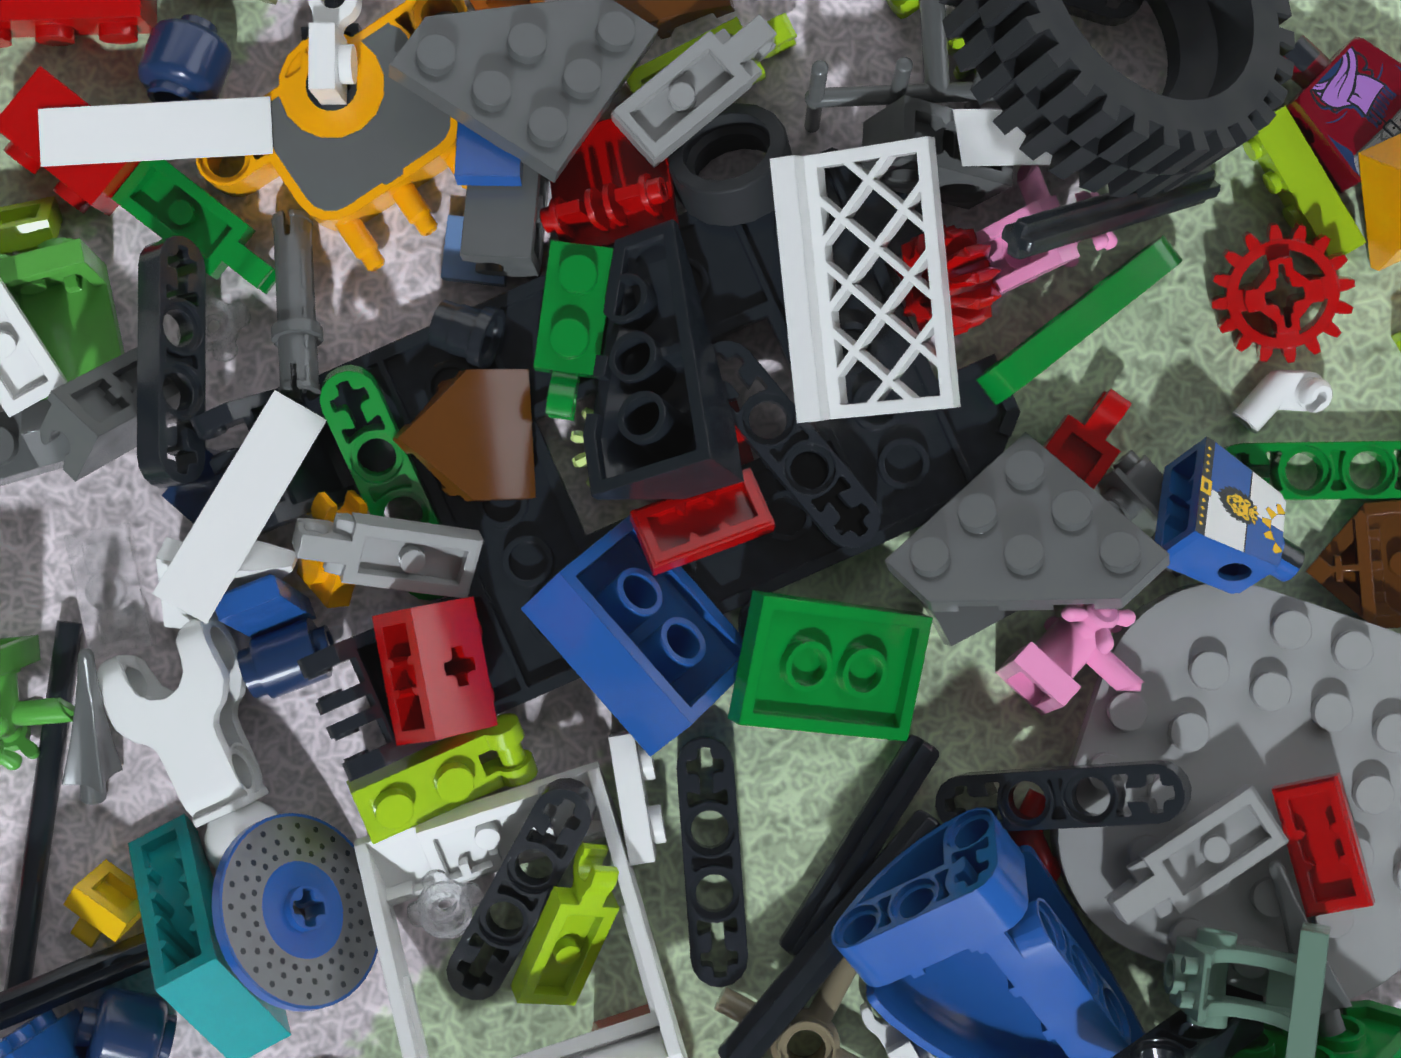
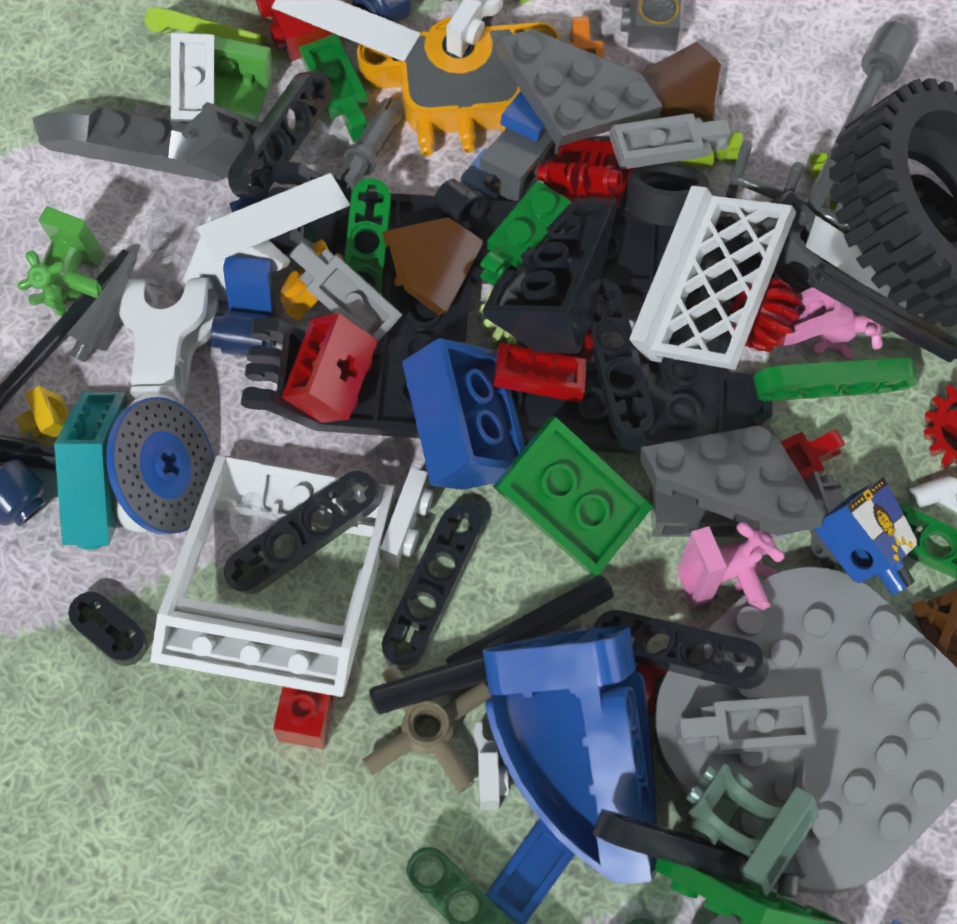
camera: 25 degrees right, 20 degrees down
lime plate [346,713,538,845] -> none
lime plate [510,843,620,1006] -> none
red plate [1271,772,1375,918] -> none

